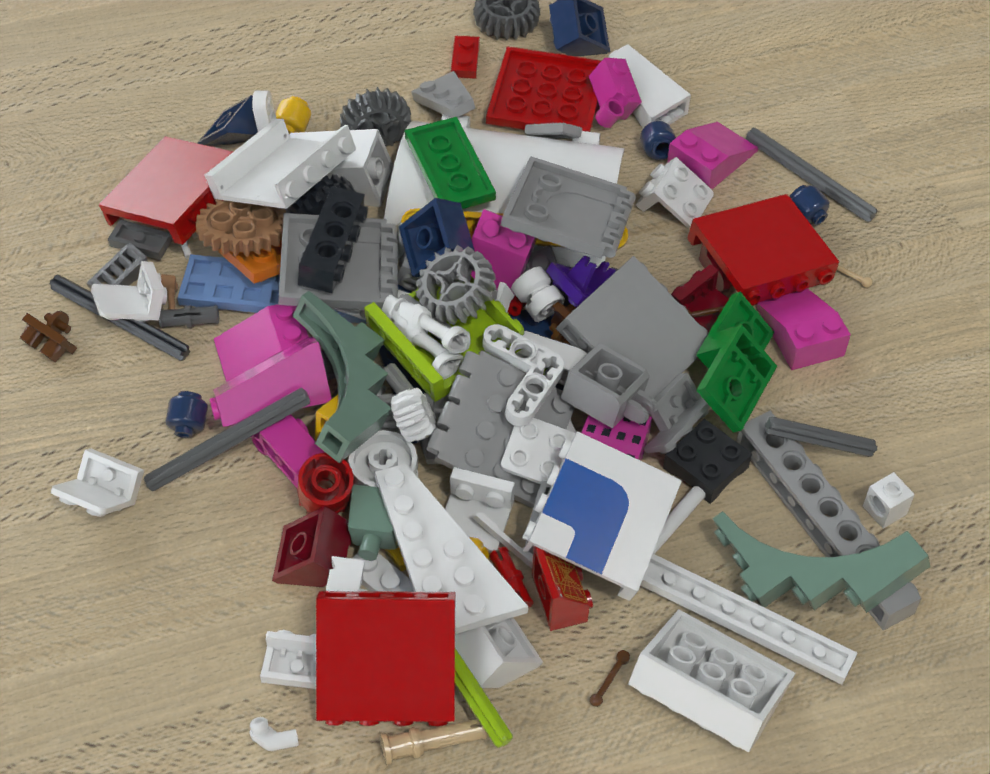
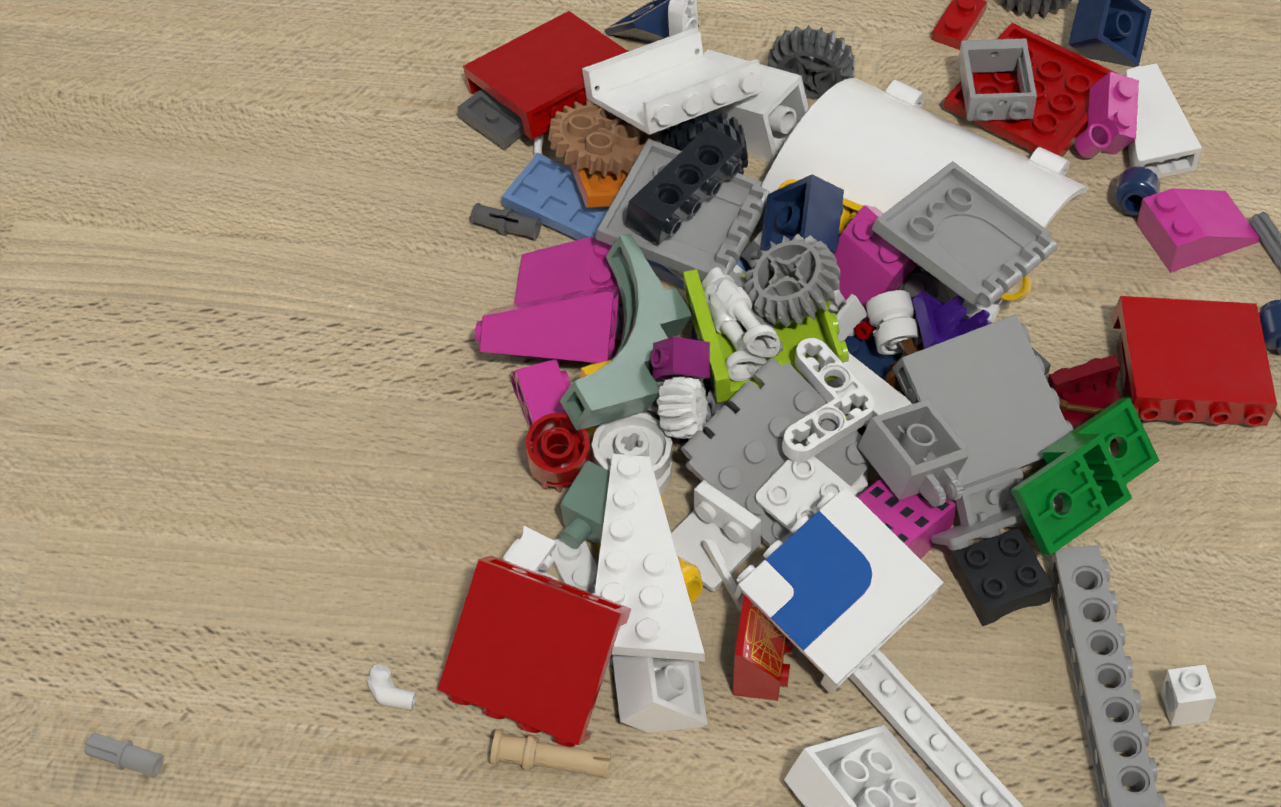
camera: 25 degrees right, 0 degrees up
reddish brown hips [20,310,77,363] -> none
black axle [49,274,190,361] -> none
white bracket [51,448,144,517] -> none
flat silver slope [87,243,148,288] -> none
white bracket [91,261,167,322] -> none
dark grey axle [144,388,311,491] -> none
medium nougat hand [161,274,179,309] -> none
dark blue head [166,391,208,438] -> none
white bracket [260,630,316,689] -> none
dark red slope [272,506,351,588] -> none
yellow head [275,96,311,134] -> none
green plate [405,116,496,209] -> none
light grey wing [411,71,475,118] -> none
lime axle [455,648,513,748] -> none
red pin [489,547,534,609] -> none
light grey tile [525,123,582,139] -> none
reddish brown hinge [590,650,630,707] -> none
white bracket [636,157,713,228] -> none
white piece [653,486,706,554] -> none
sand green arch [713,511,931,613] -> none
dark pink slope [756,289,851,370] -> none
dark grey axle [765,416,877,457] -> none
none -> magenta brick [651,337,710,381]
none -> light grey window [958,39,1037,121]

